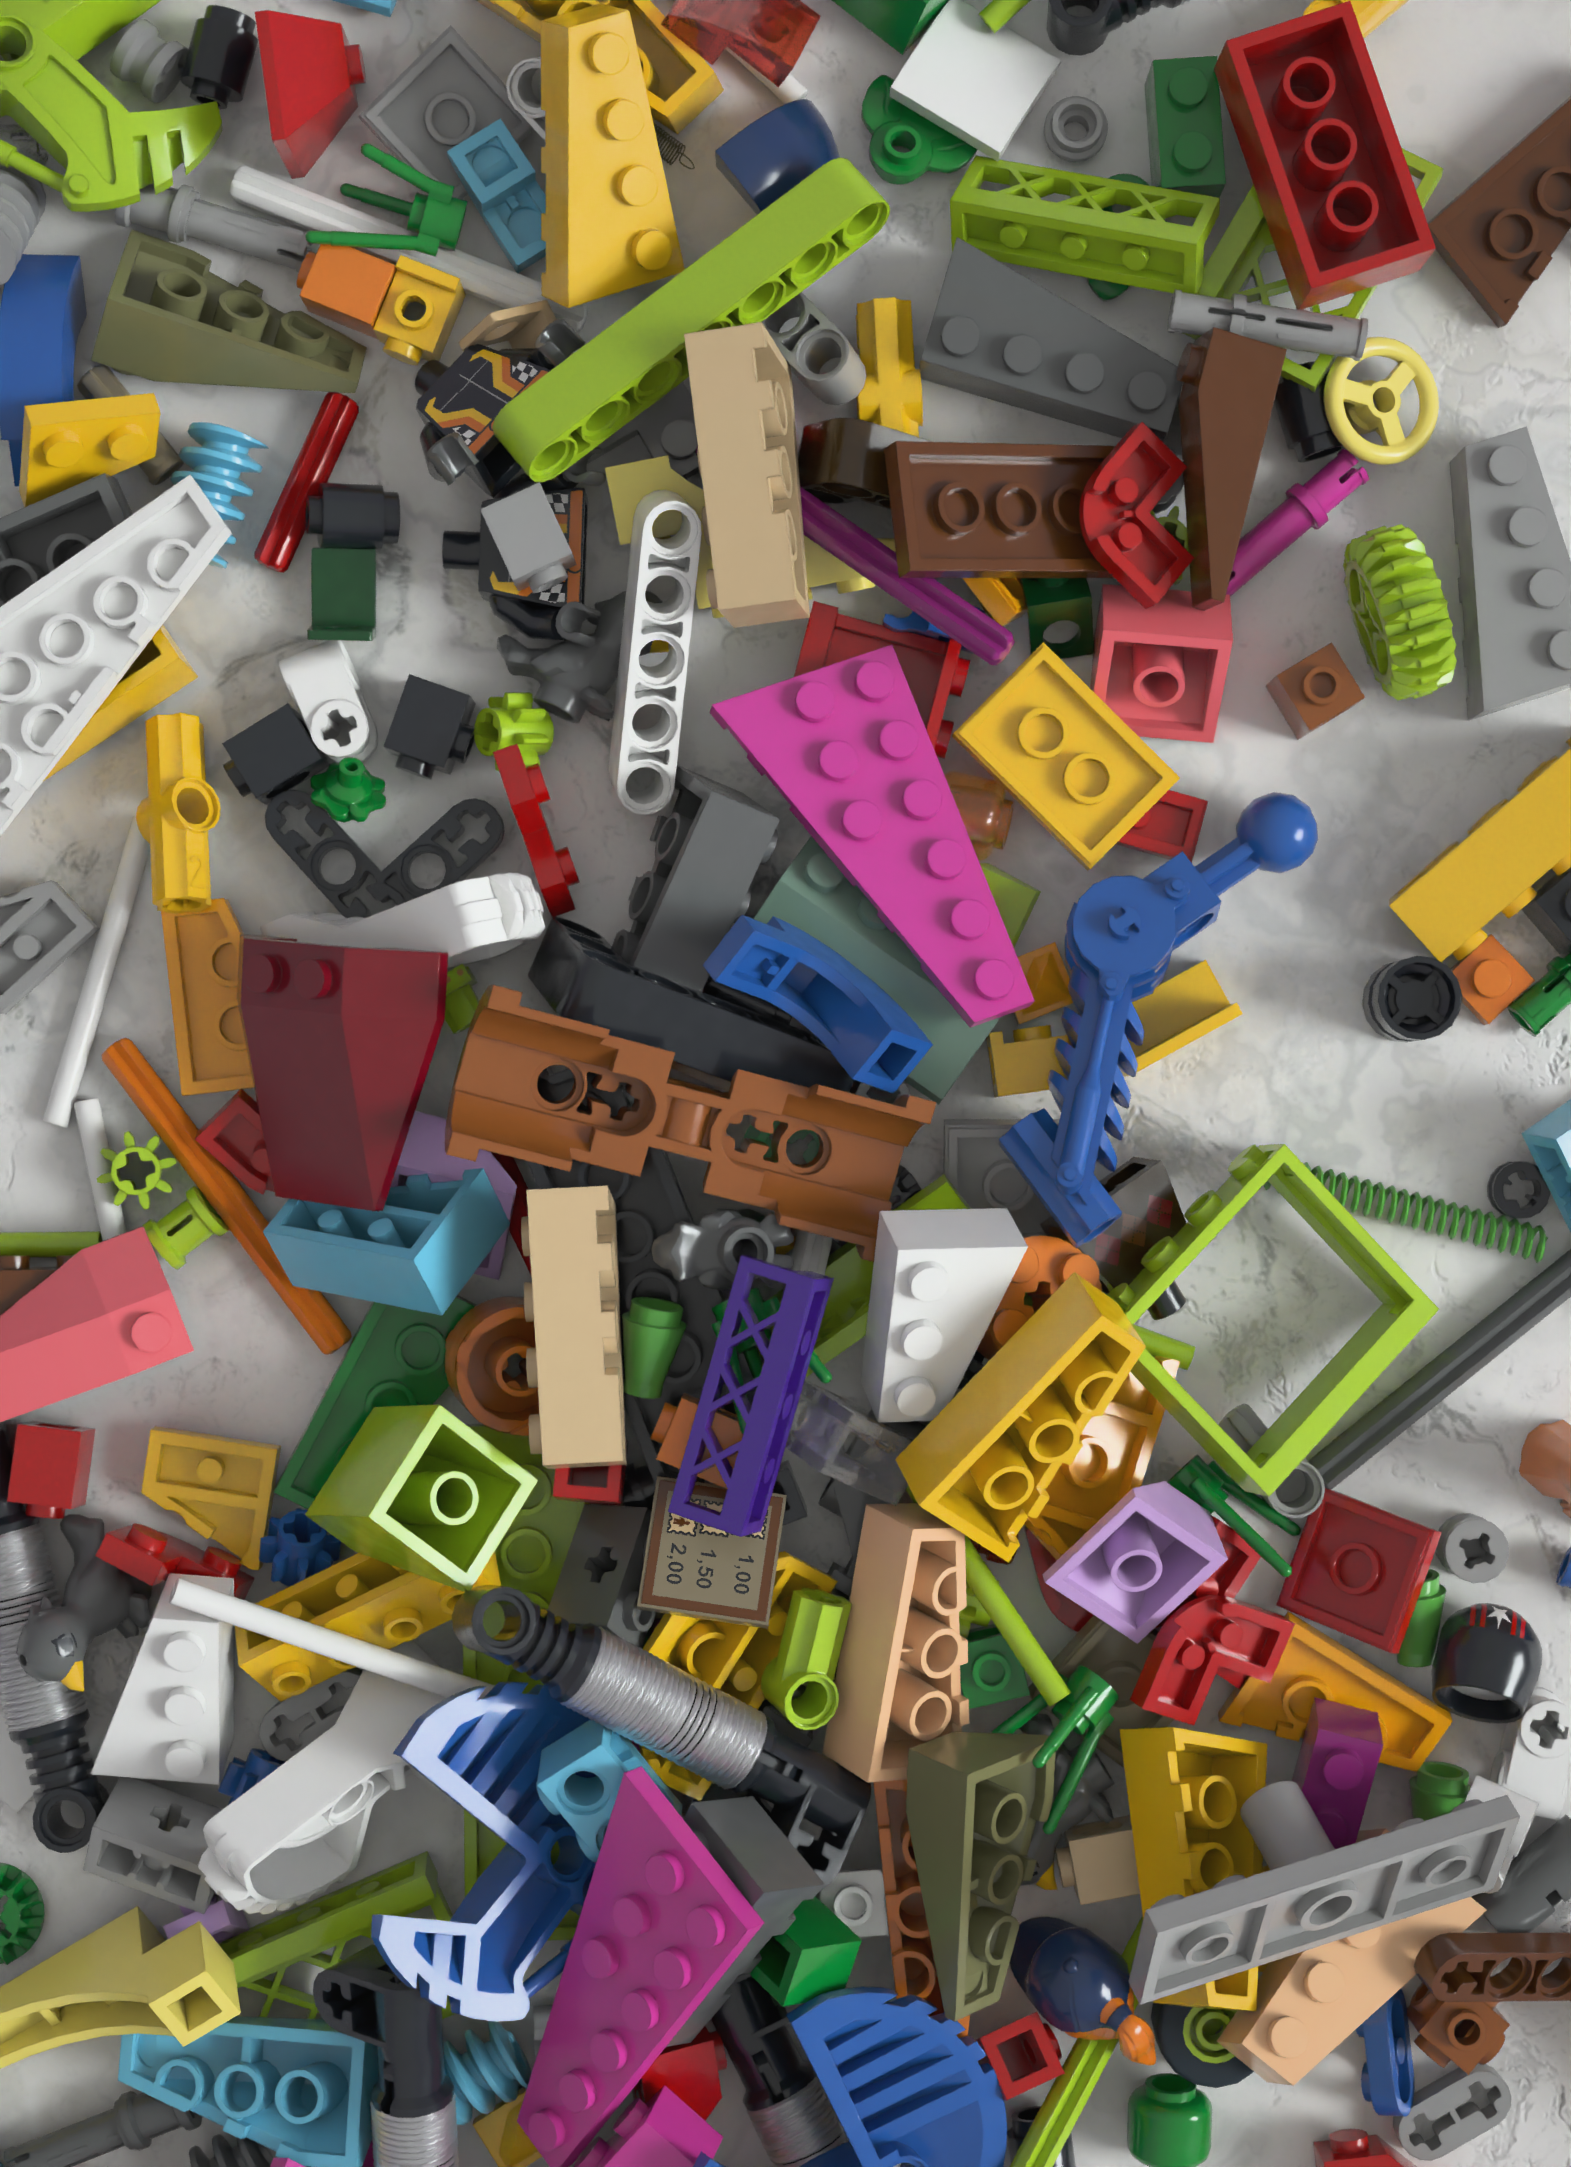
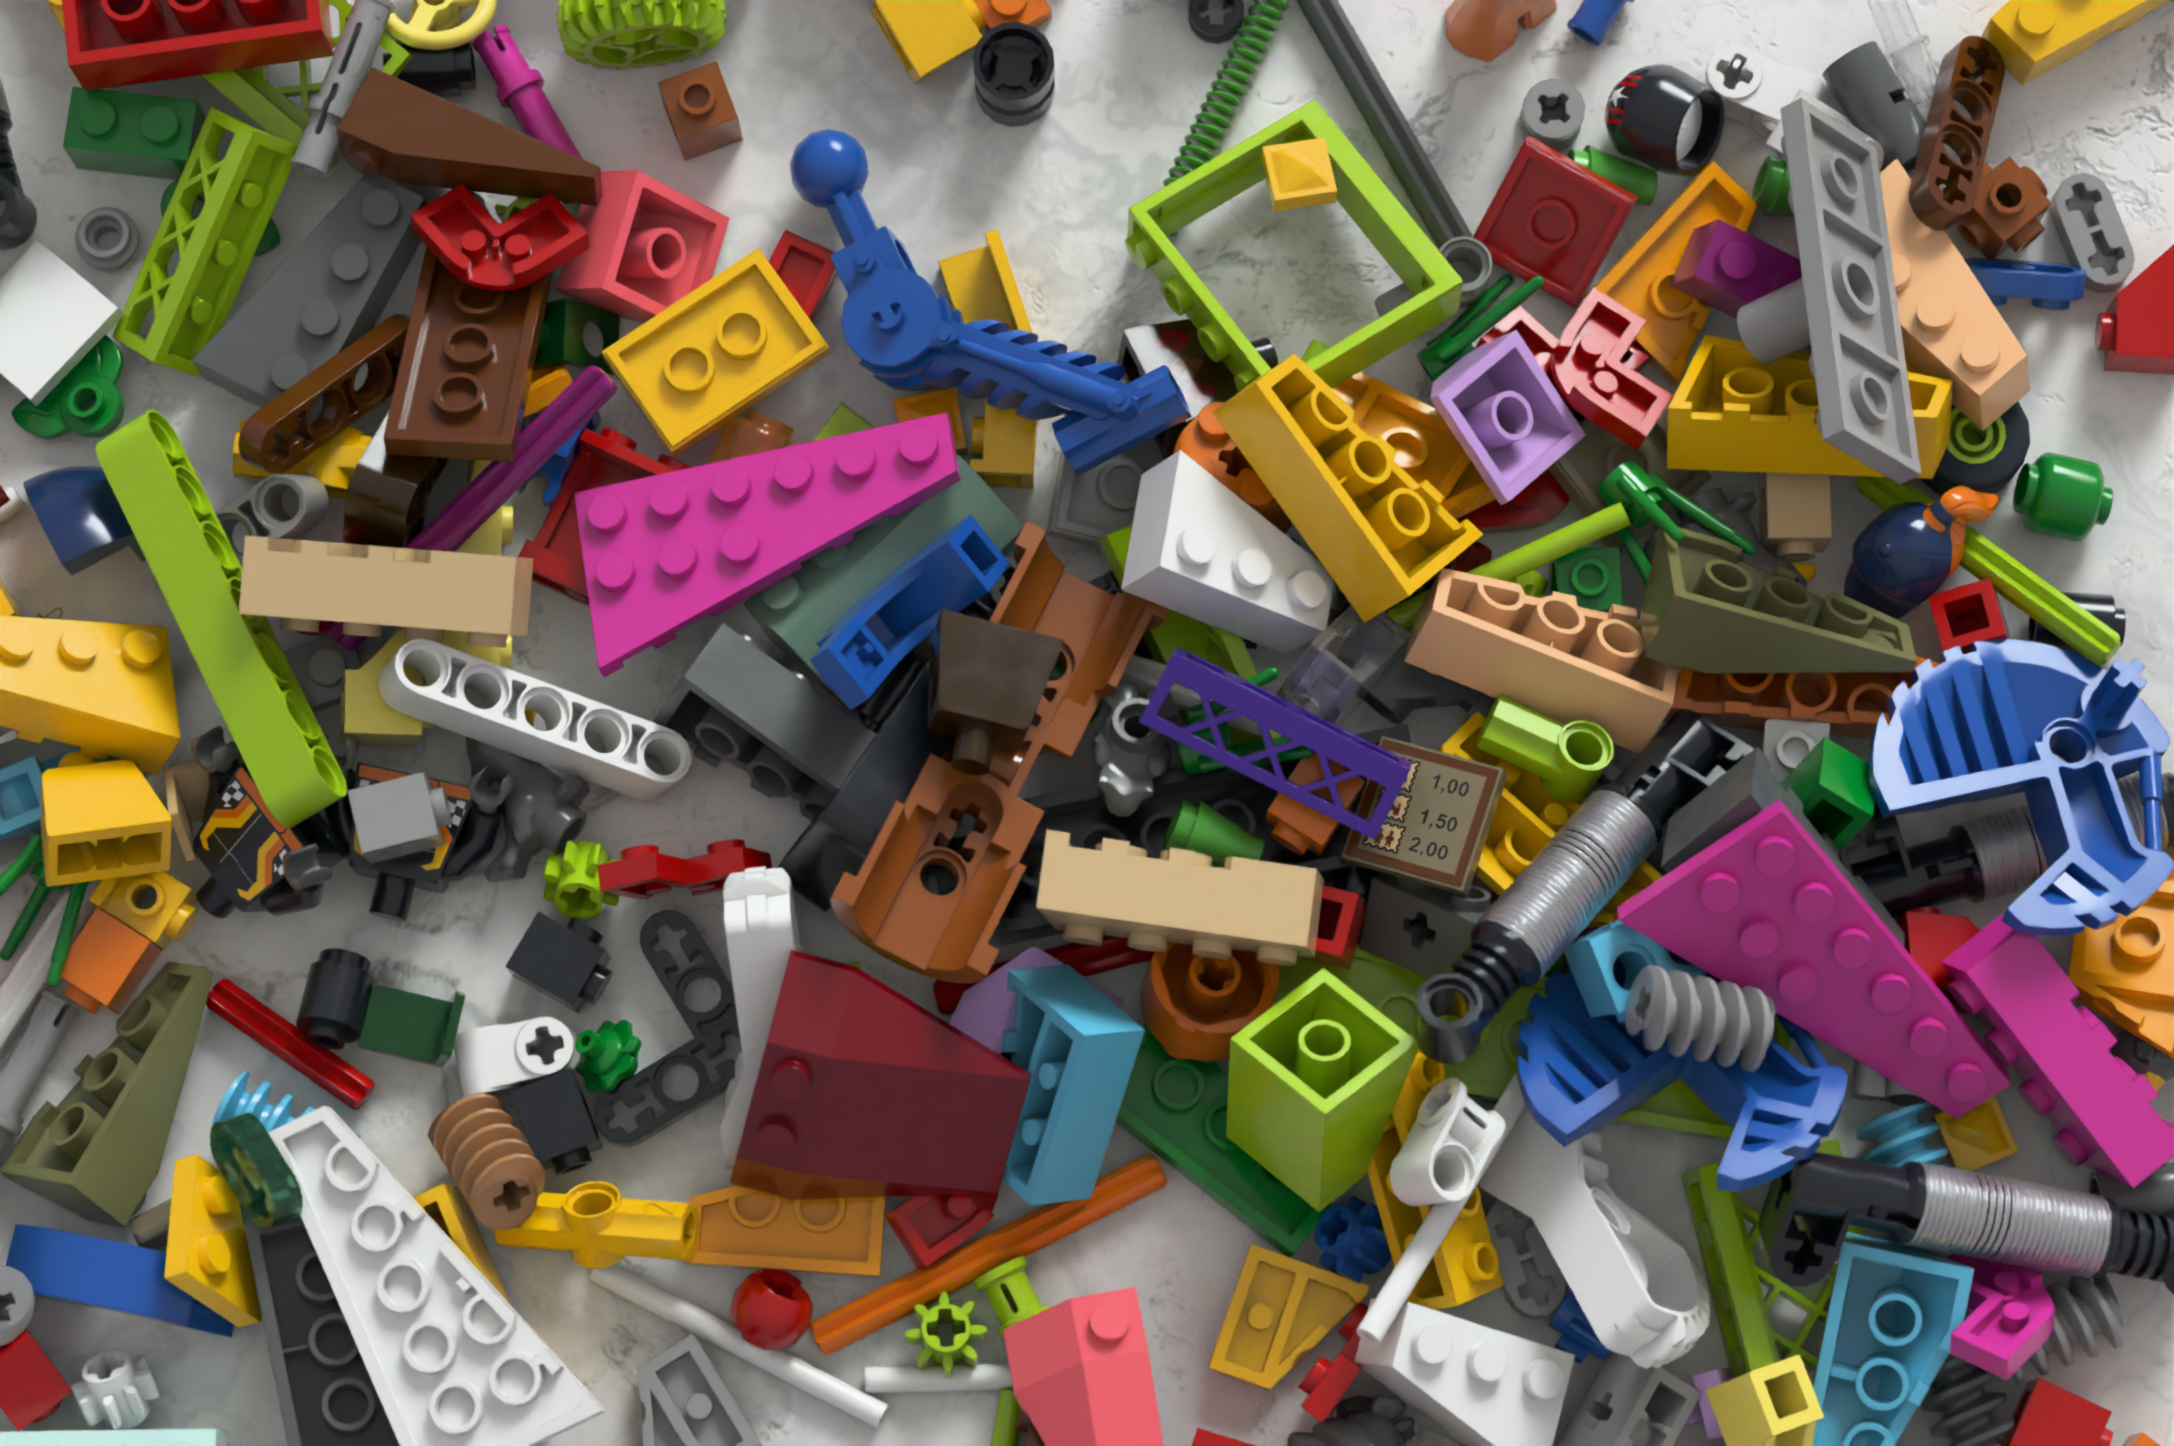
camera: 80 degrees left, 10 degrees down
none -> yellow torso [40,750,172,887]
none -> clear green beam [210,1113,303,1230]
none -> reddish brown beam [238,314,410,474]
none -> medium nougat piece [427,1093,546,1230]
none -> red piece [730,1268,814,1351]
none -> dark brown torso [928,609,1063,775]
none -> yellow tile [1261,137,1337,212]
none -> white piece [1390,1077,1506,1207]
none -> light grey piece [1625,965,1775,1072]

